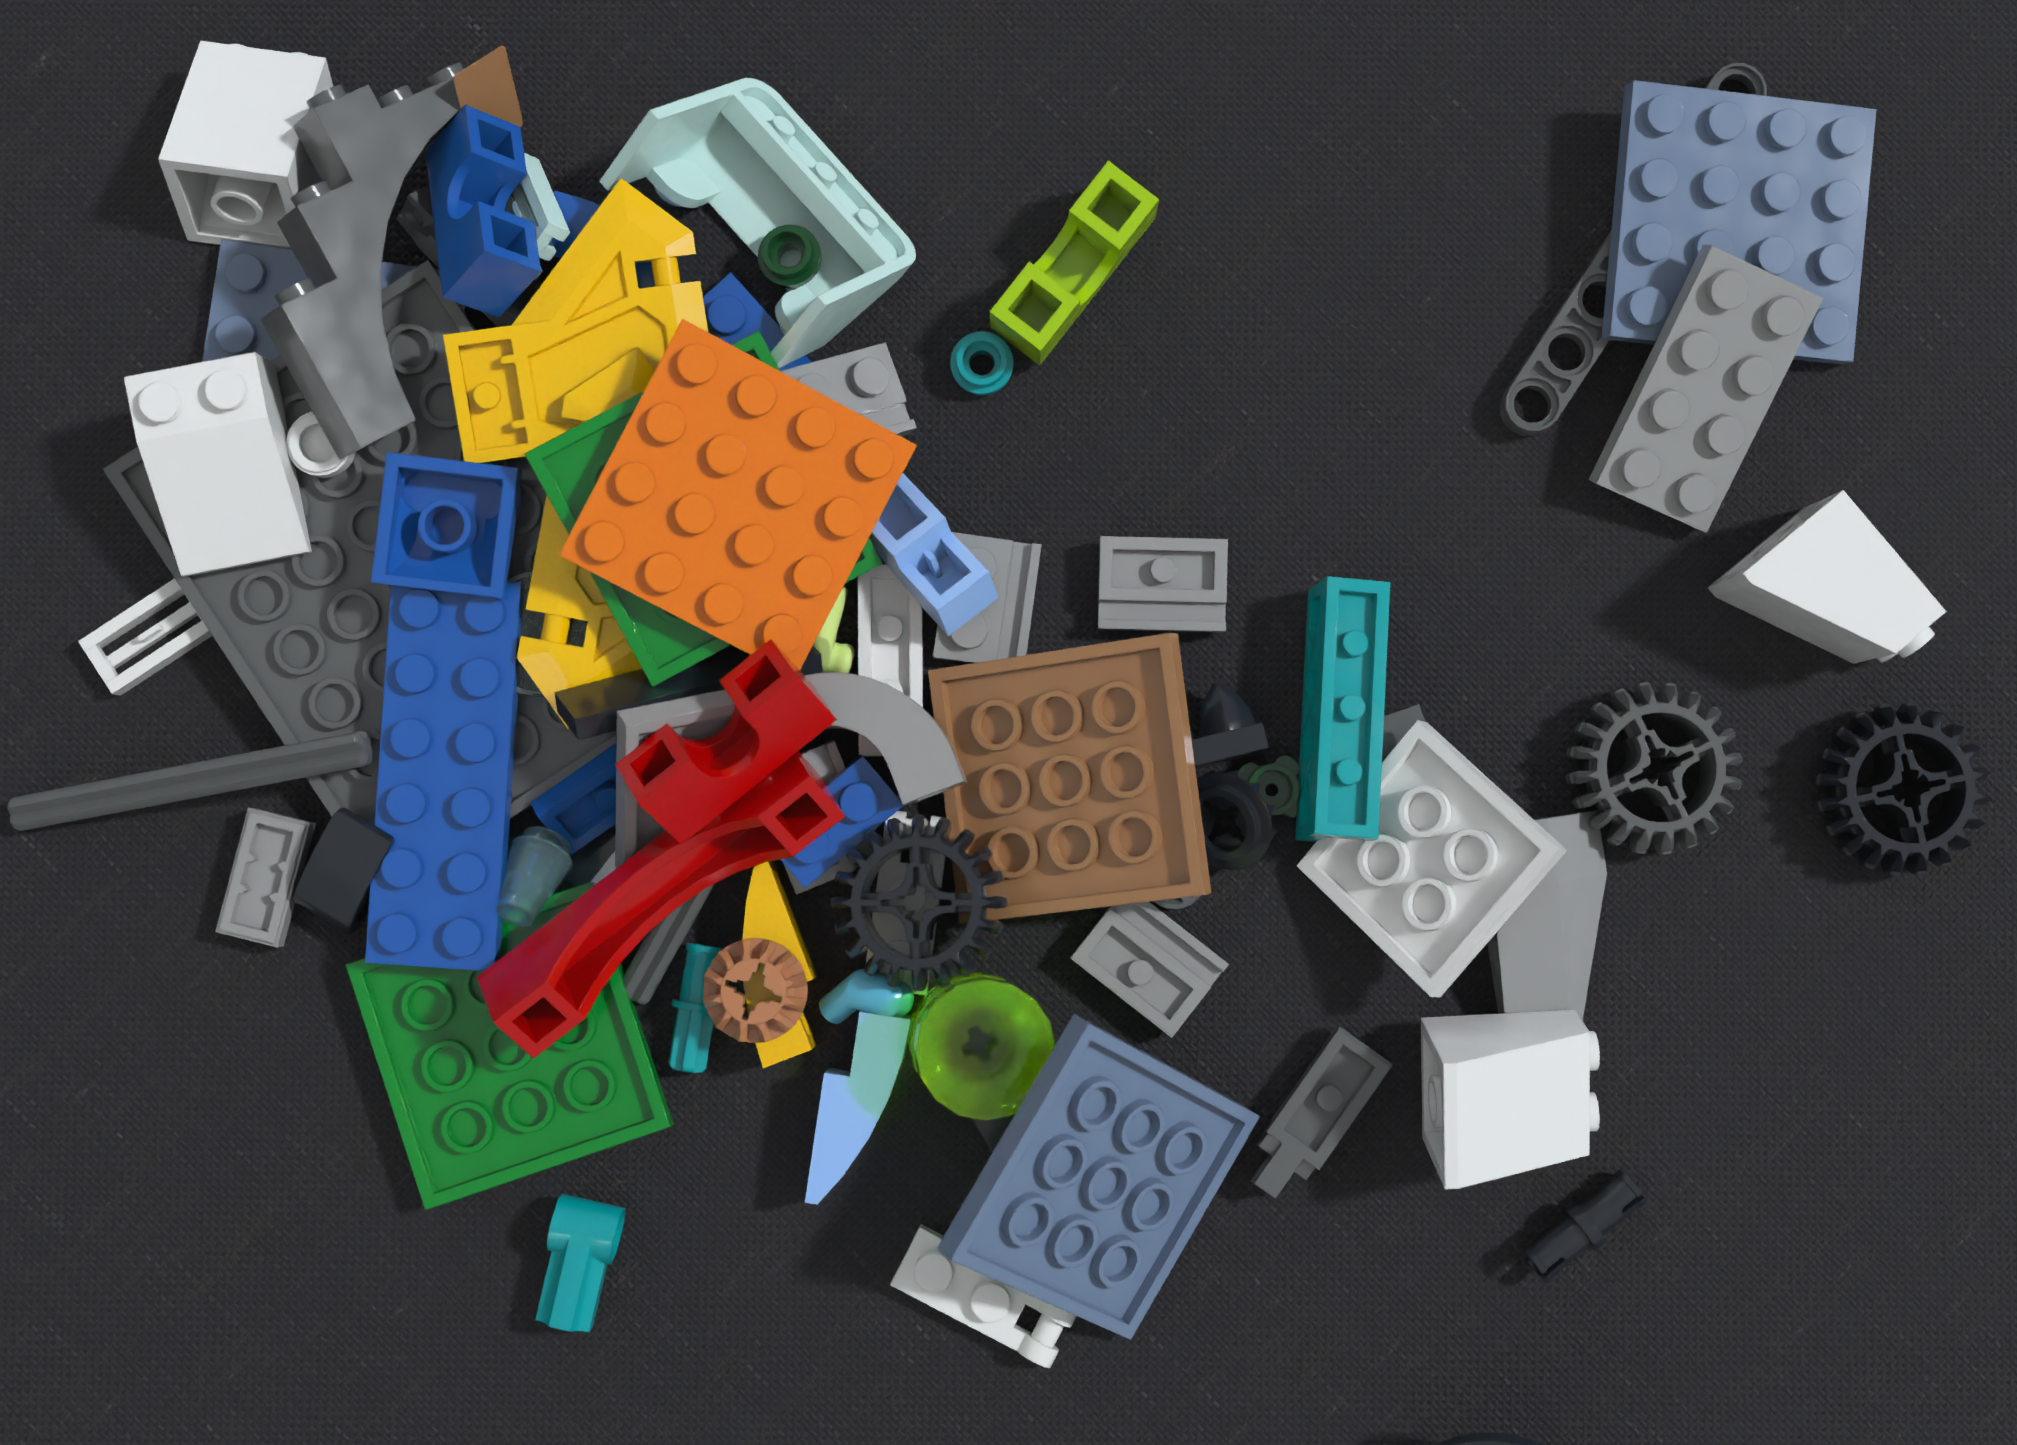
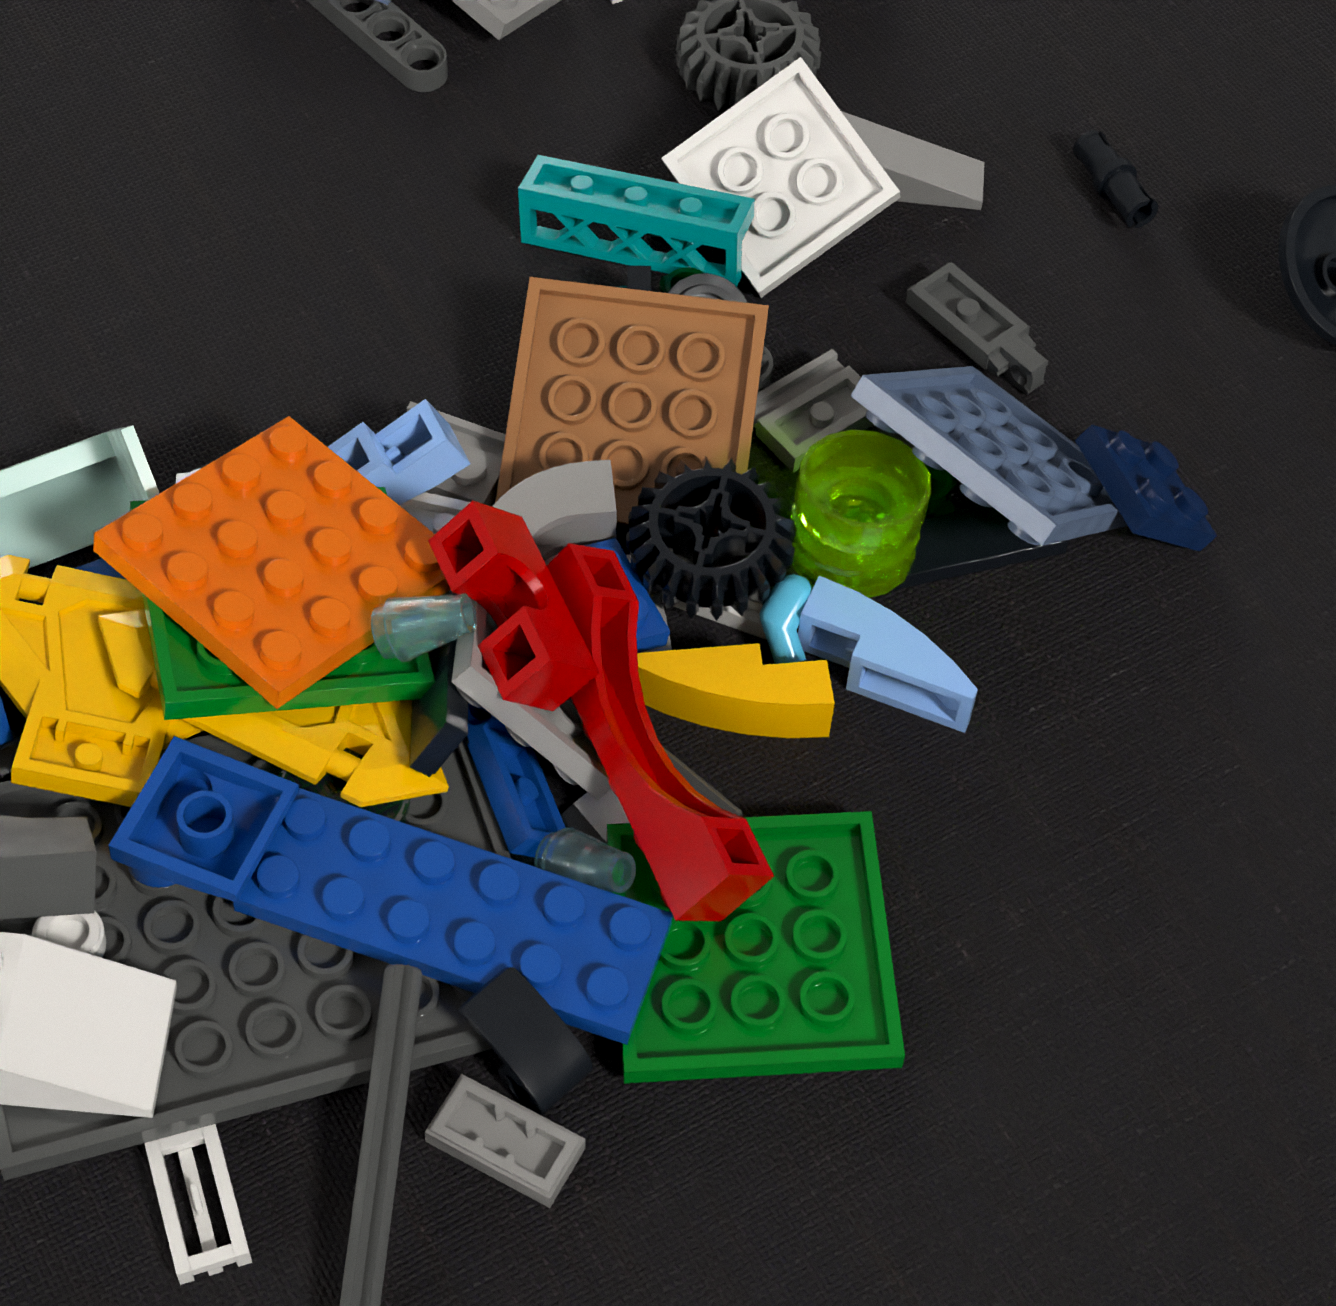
camera: 80 degrees left, 30 degrees down
teal piece [536,1193,626,1332] -> none
teal axle [669,943,724,1073] -> none
nougat gear [703,938,808,1043] -> none
dark green plate [758,225,822,288] -> none
white plate [890,1224,1076,1368] -> none
teal plate [950,331,1013,396] -> none
lime arch [990,161,1159,366] -> none
light grey plate [1098,536,1228,633] -> none
white slope [1421,1010,1600,1189] -> none
none -> clear light blue cone [371,593,477,663]
none -> dark blue plate [1075,425,1217,551]

